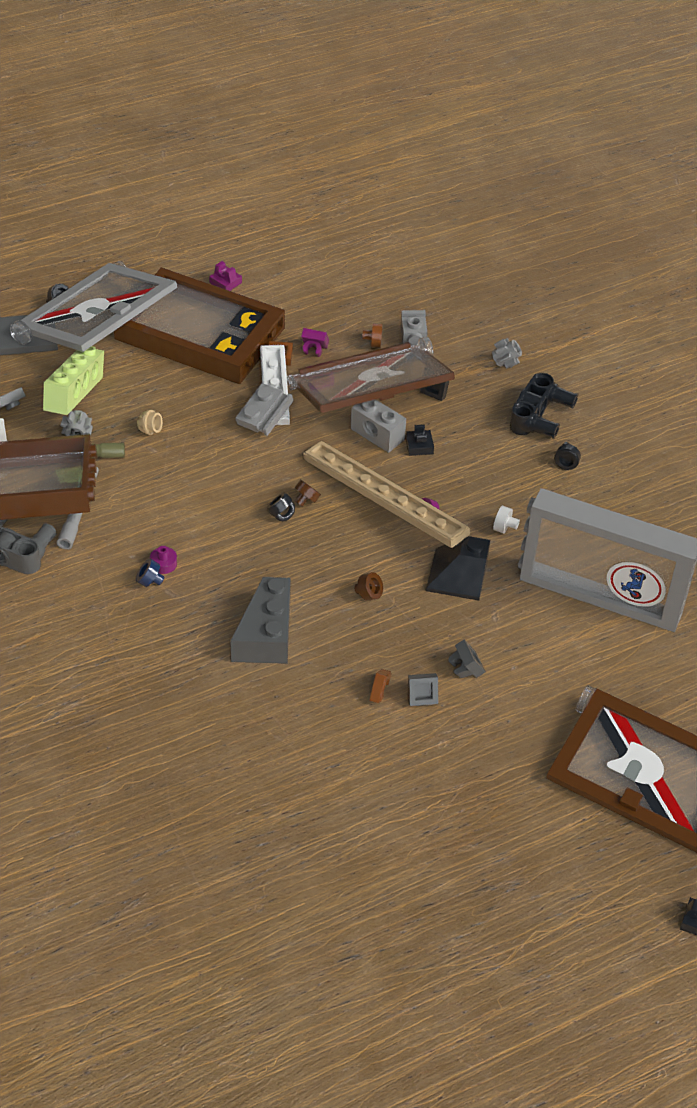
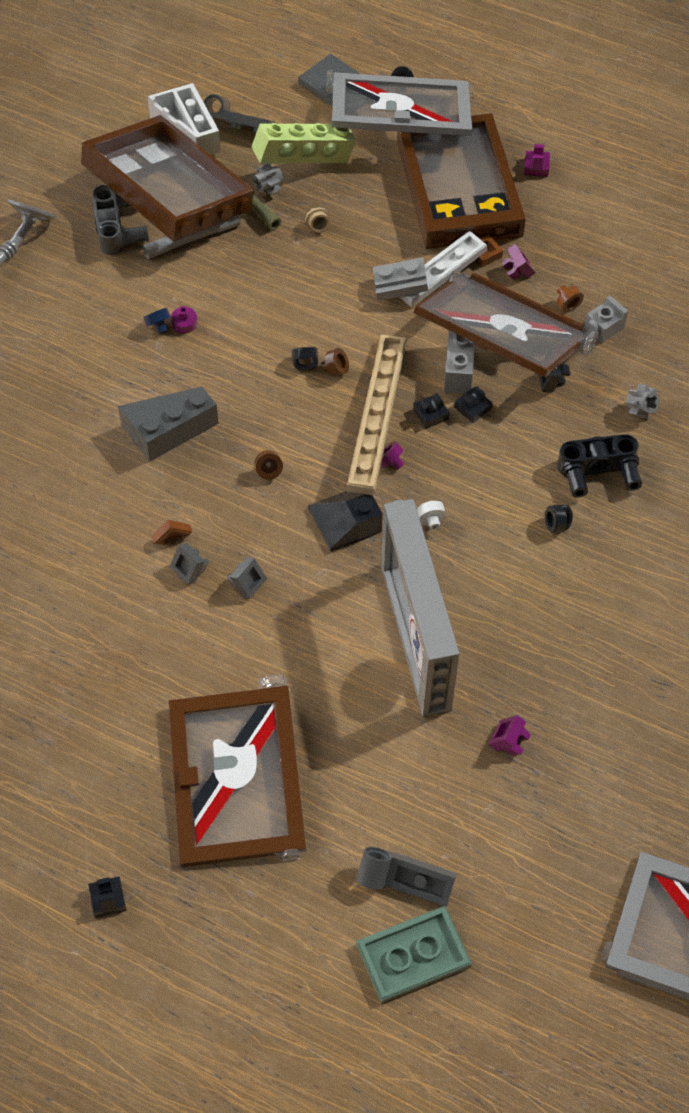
camera: 55 degrees right, 10 degrees up
none -> black tile [413,393,450,429]

